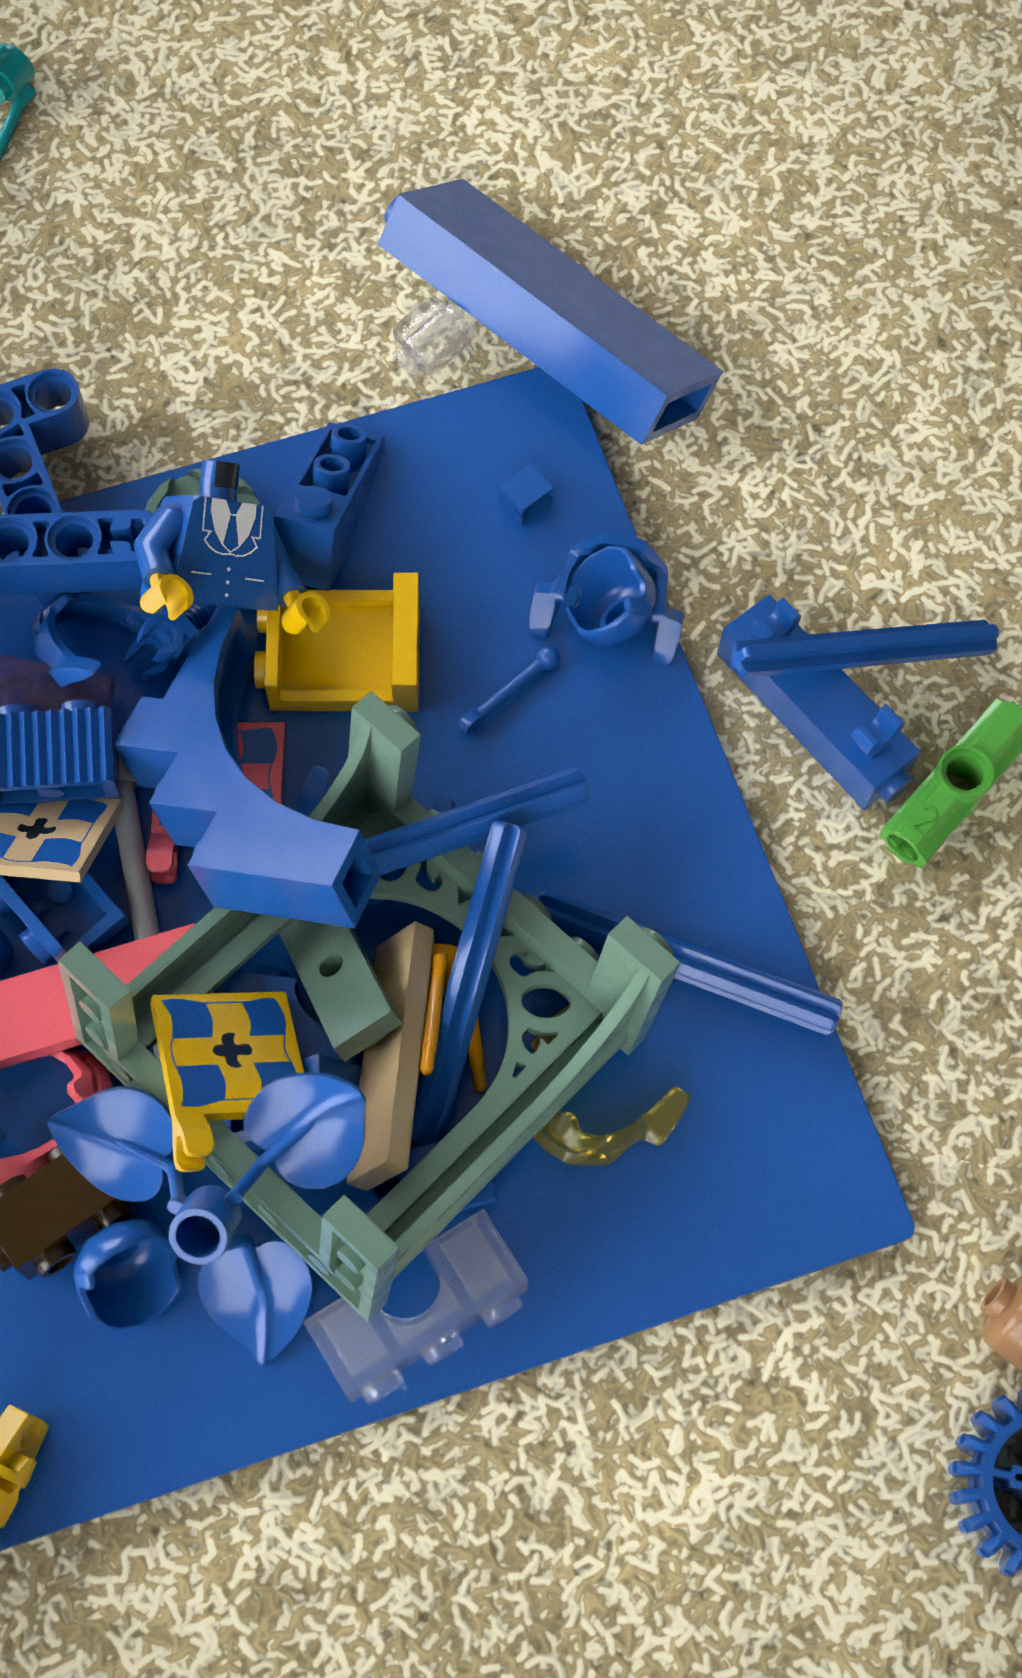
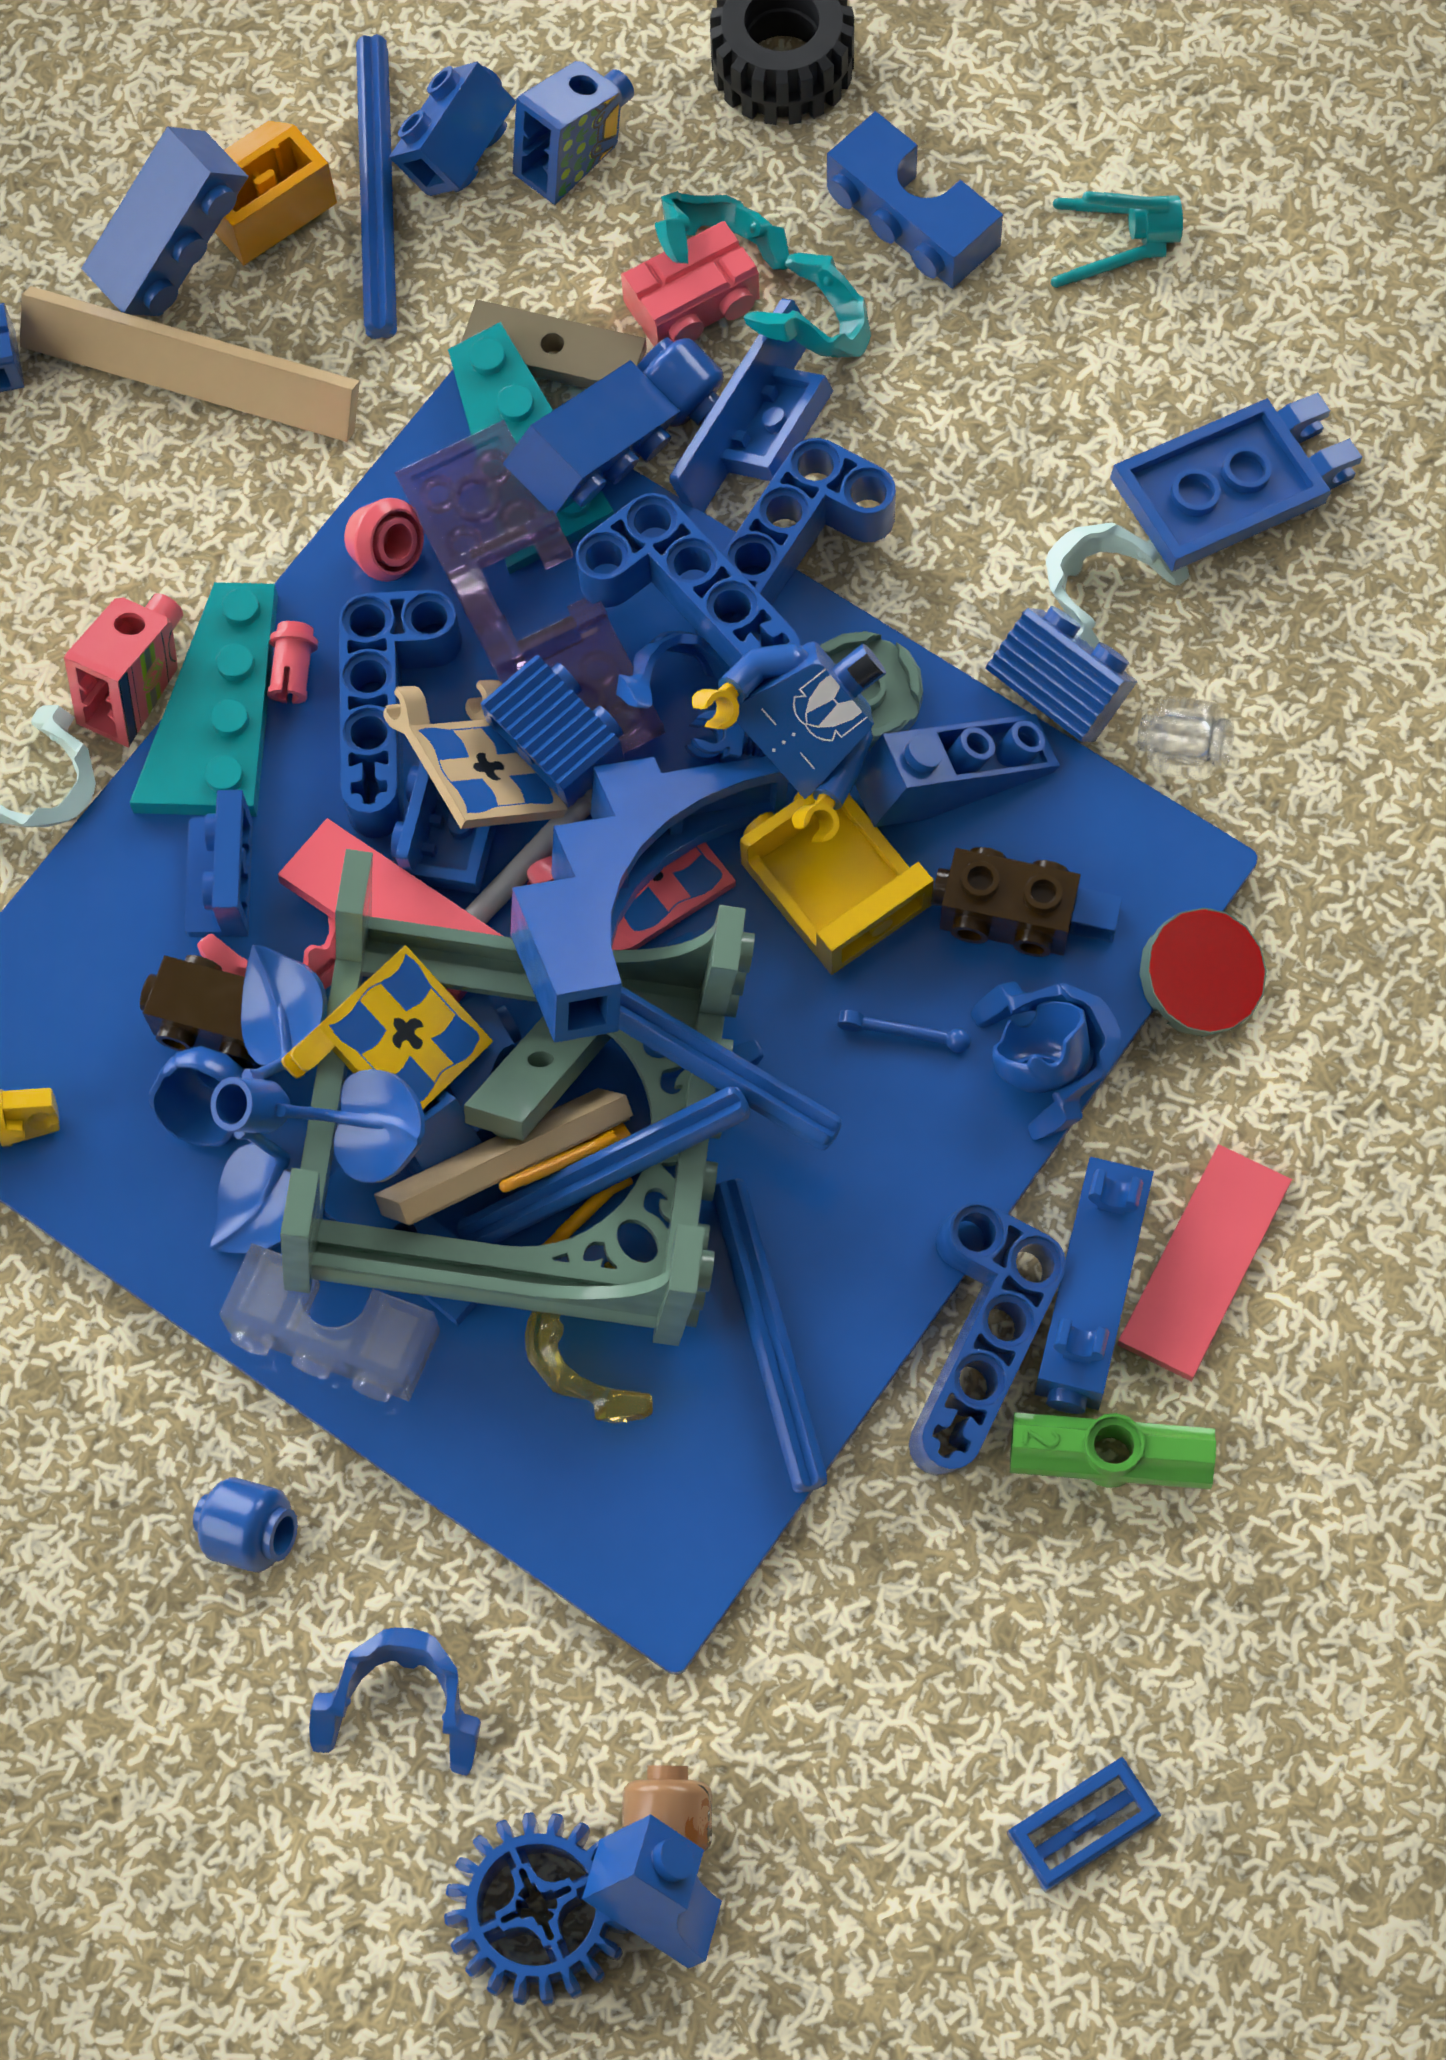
camera: 60 degrees right, 0 degrees up
blue brick [378,179,723,445] -> none
blue axle [730,620,1000,678] -> none
none -> blue head [193,1477,298,1573]
none -> blue helmet [309,1627,481,1776]
none -> blue beam [909,1202,1066,1476]
none -> dark brown brick [931,847,1081,957]
none -> blue brick [985,606,1137,742]
none -> light aqua helmet [1046,523,1189,648]
none -> blue tile [1110,392,1362,572]
none -> coral piece [1117,1144,1292,1382]
none -> red tile [1139,908,1267,1037]

